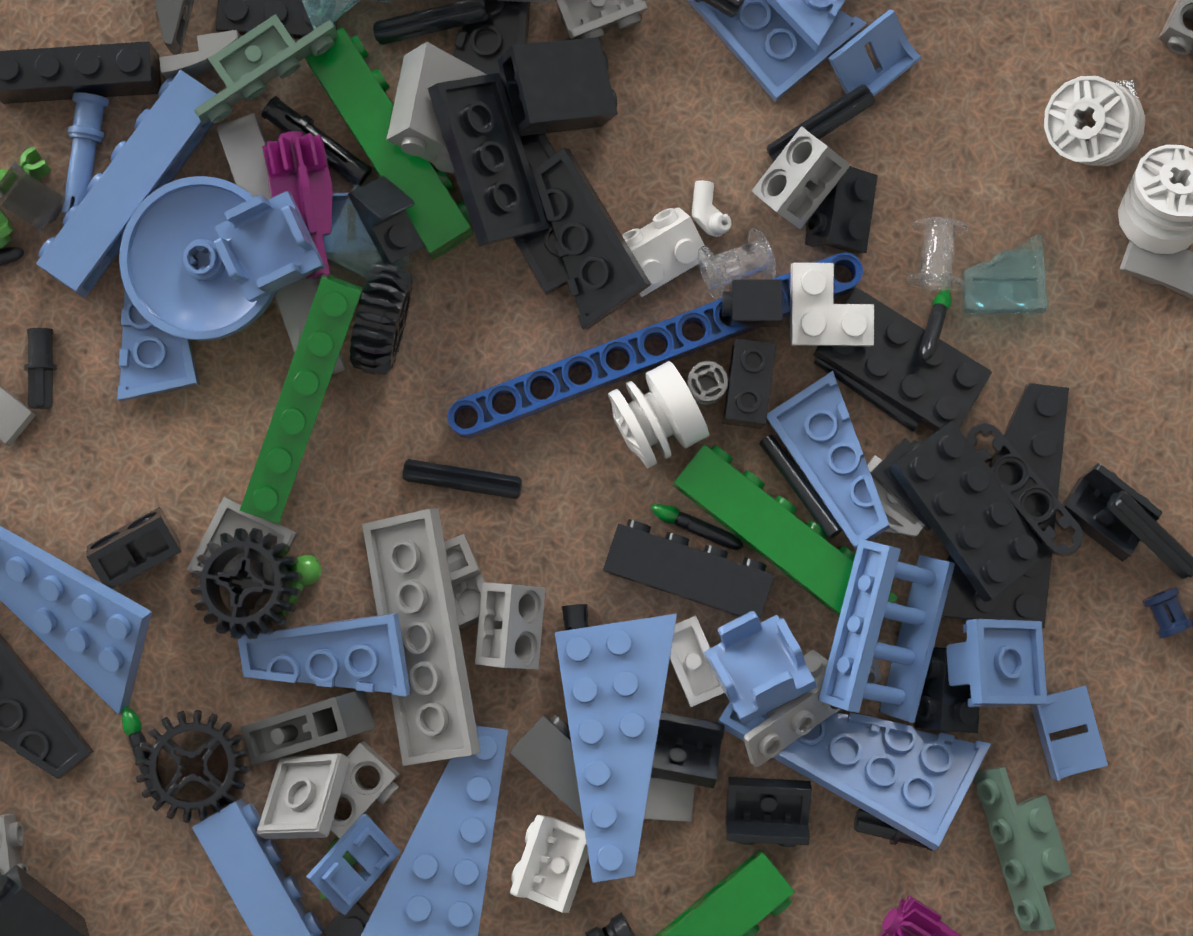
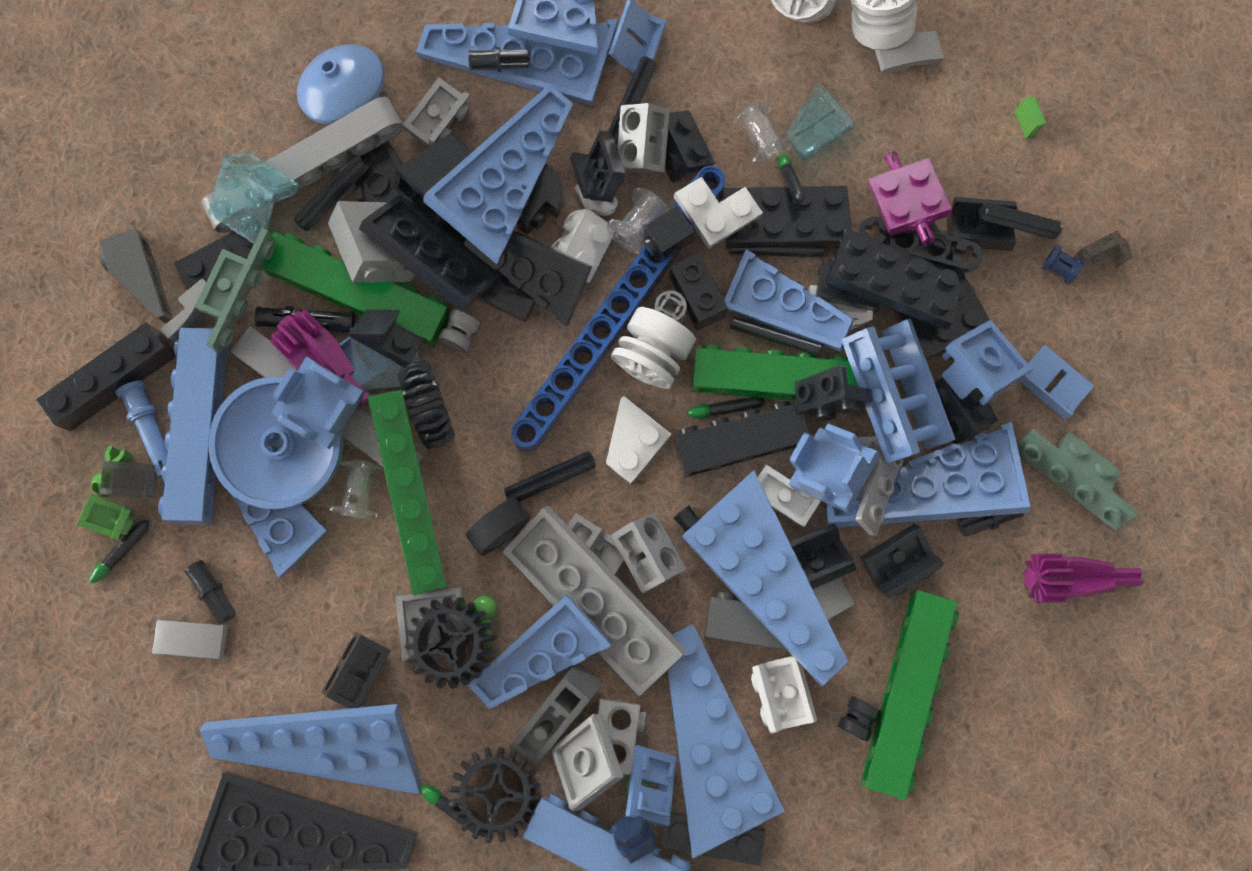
camera: 35 degrees left, 5 degrees down
none -> clear hose [331,460,384,520]
none -> medium blue wing [423,84,573,264]
none -> light grey wheel [438,309,480,352]
none -> black tyre [466,498,530,556]
none -> black brick [517,164,563,235]
none -> black bracket [570,130,626,202]
none -> white wing [606,396,671,485]
none -> dark blue piece [612,816,658,864]
none -> black bracket [795,365,873,421]
none -> magenta plate [868,151,952,246]

